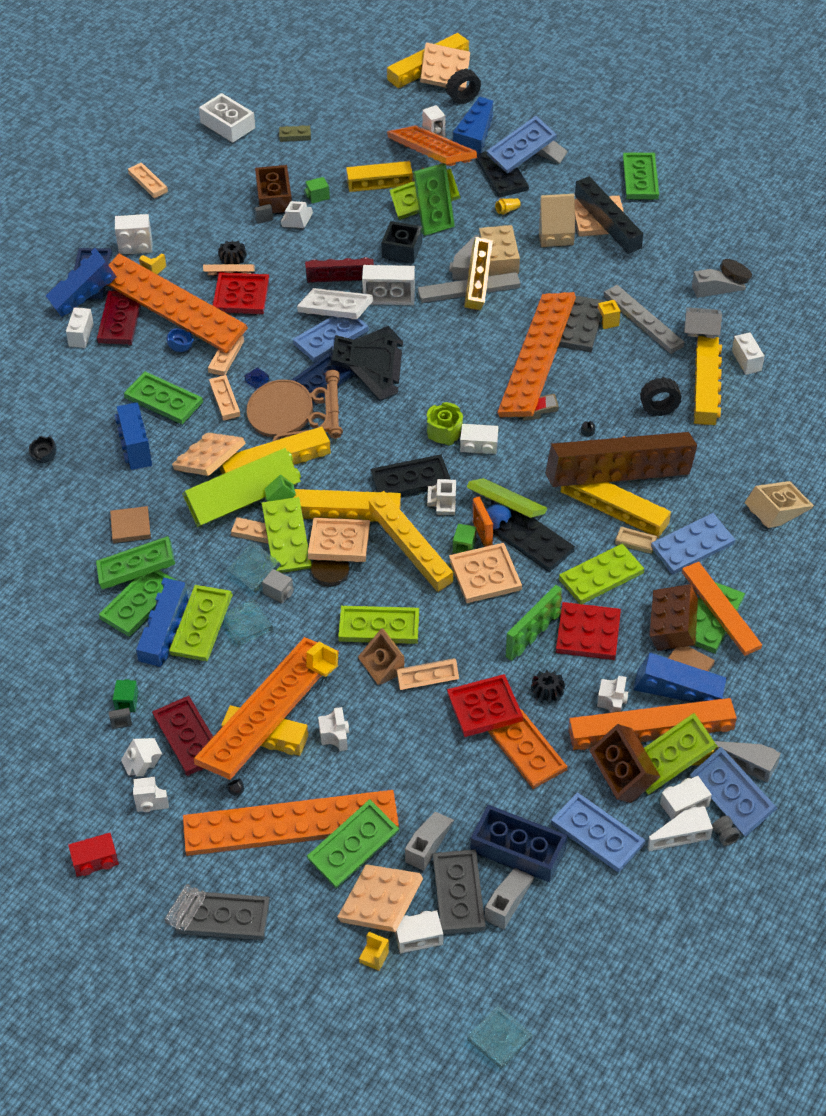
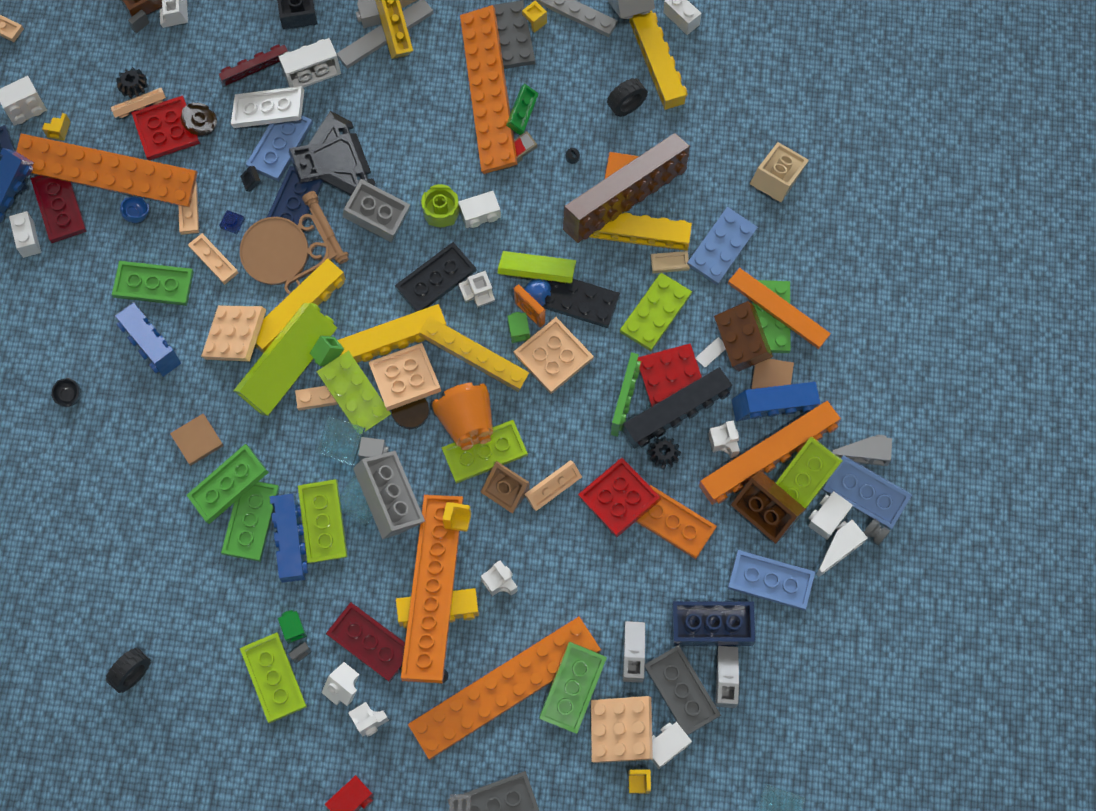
camera: 25 degrees left, 20 degrees up
none -> dark brown tile [180,102,217,136]
none -> black tile [240,166,261,192]
none -> lime plate [240,632,307,724]
none -> light grey brick [343,179,410,243]
none -> light grey slope [353,451,425,539]
none -> orange cone [432,382,493,450]
none -> green tile [506,83,539,135]
none -> black brick [622,367,733,449]
none -> white sticker [696,337,726,367]

